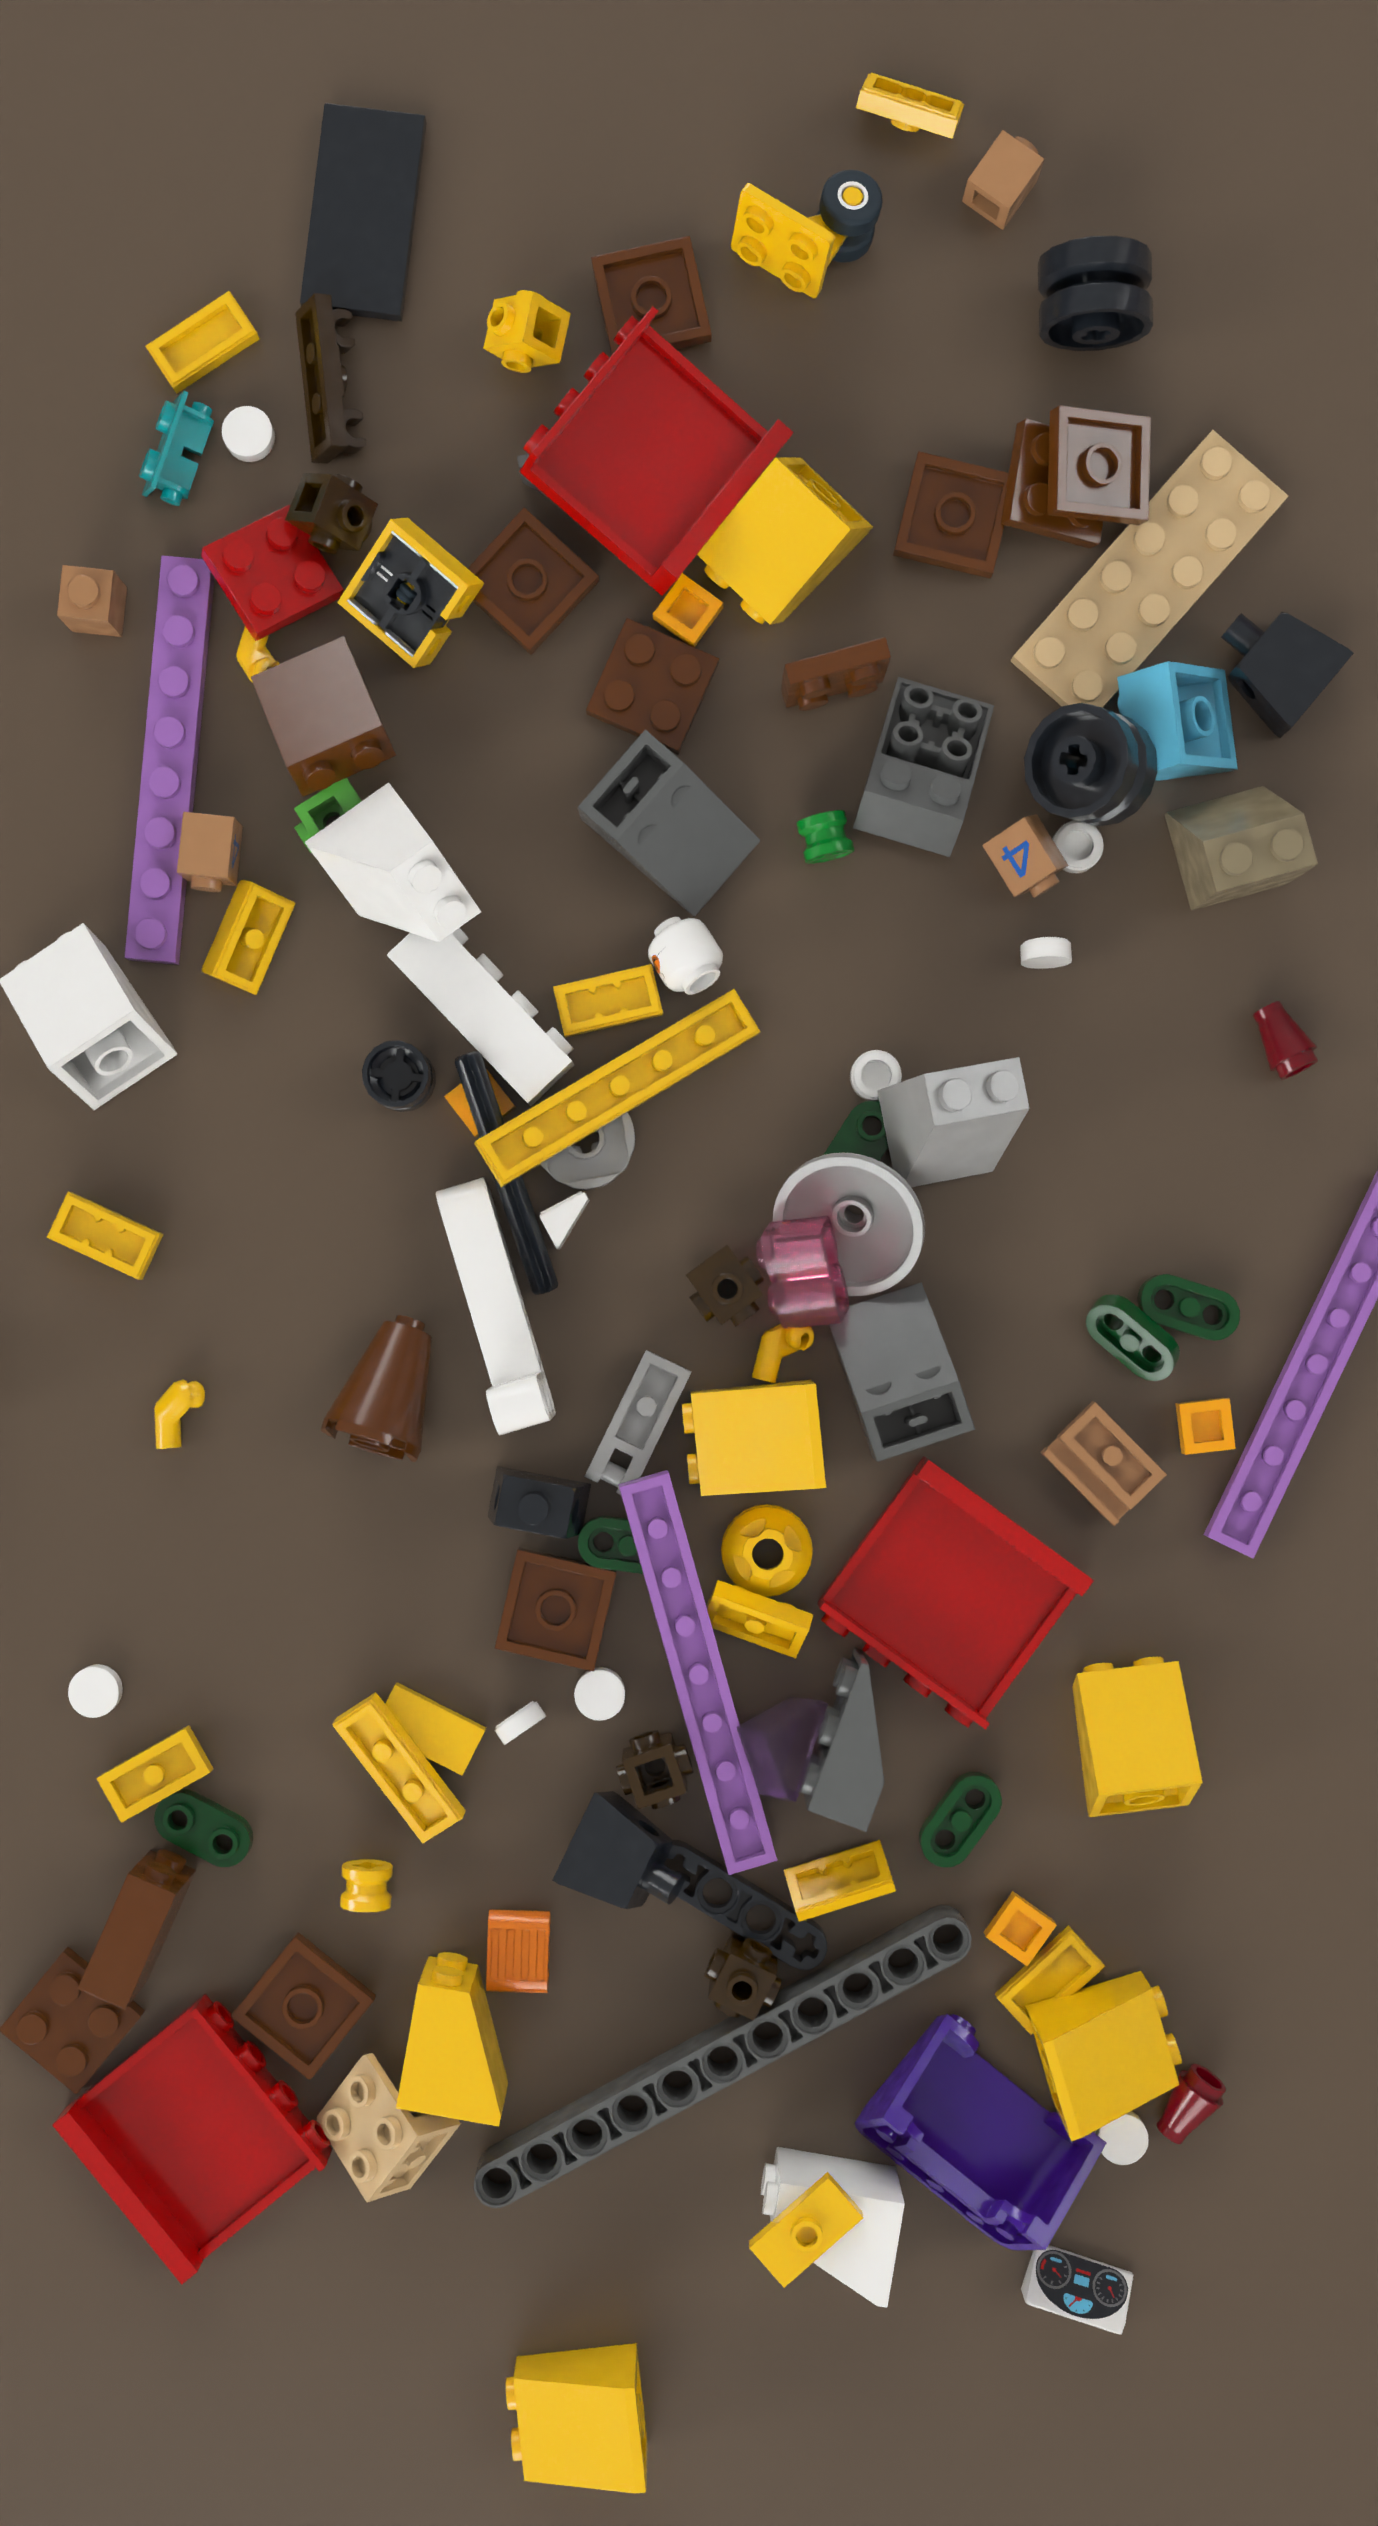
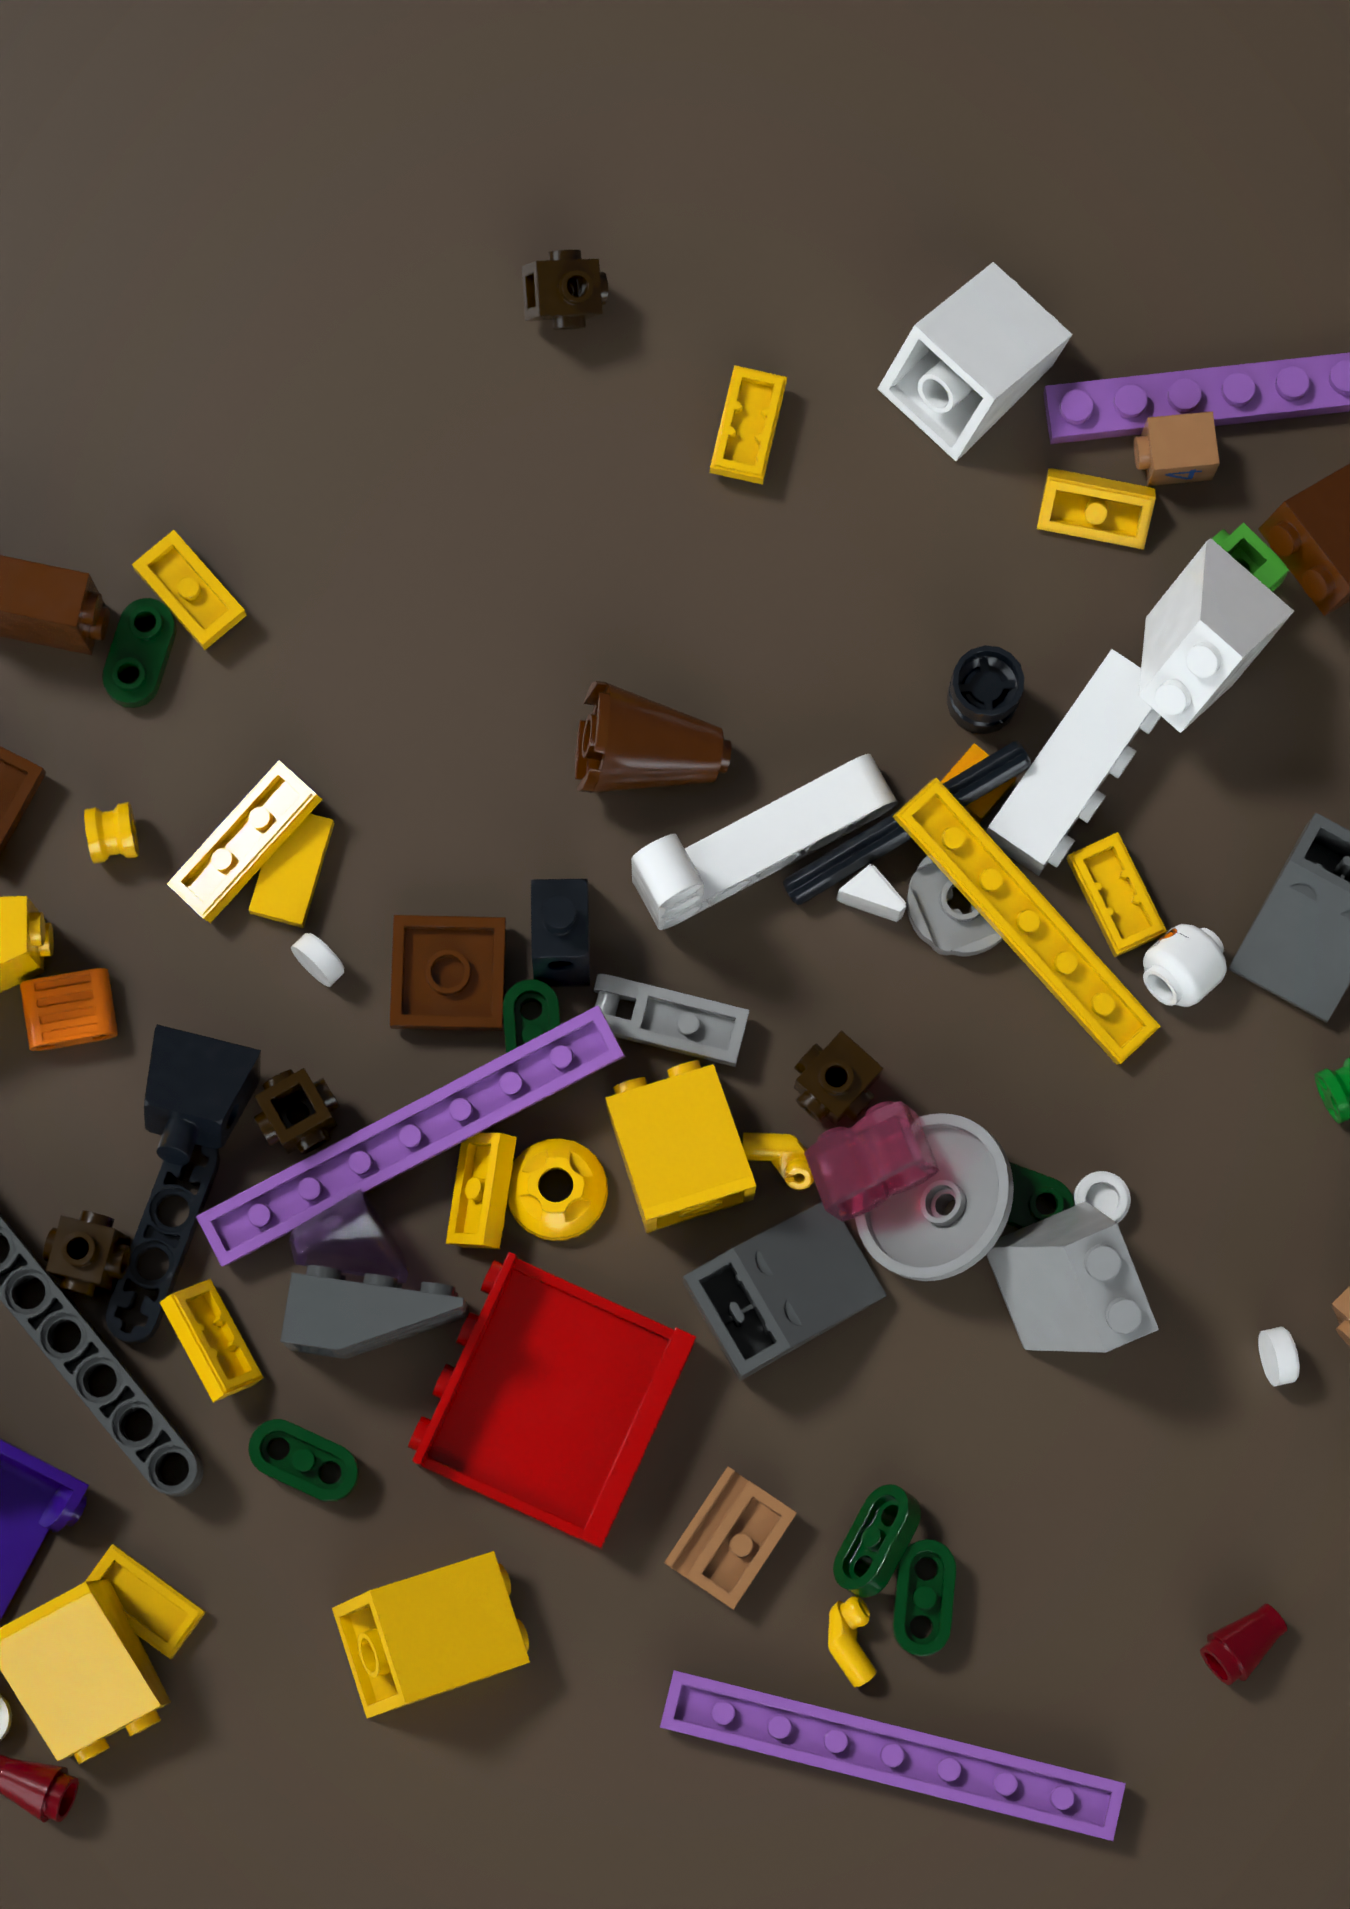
camera: 80 degrees right, 10 degrees down
white tile [68,1664,123,1718] -> none
yellow arm [154,1379,205,1449] -> none
white tile [574,1667,625,1721] -> none
light orange plate [984,1891,1057,1967] -> none
light orange plate [1175,1398,1236,1455] -> none
none -> yellow arm [828,1596,877,1687]

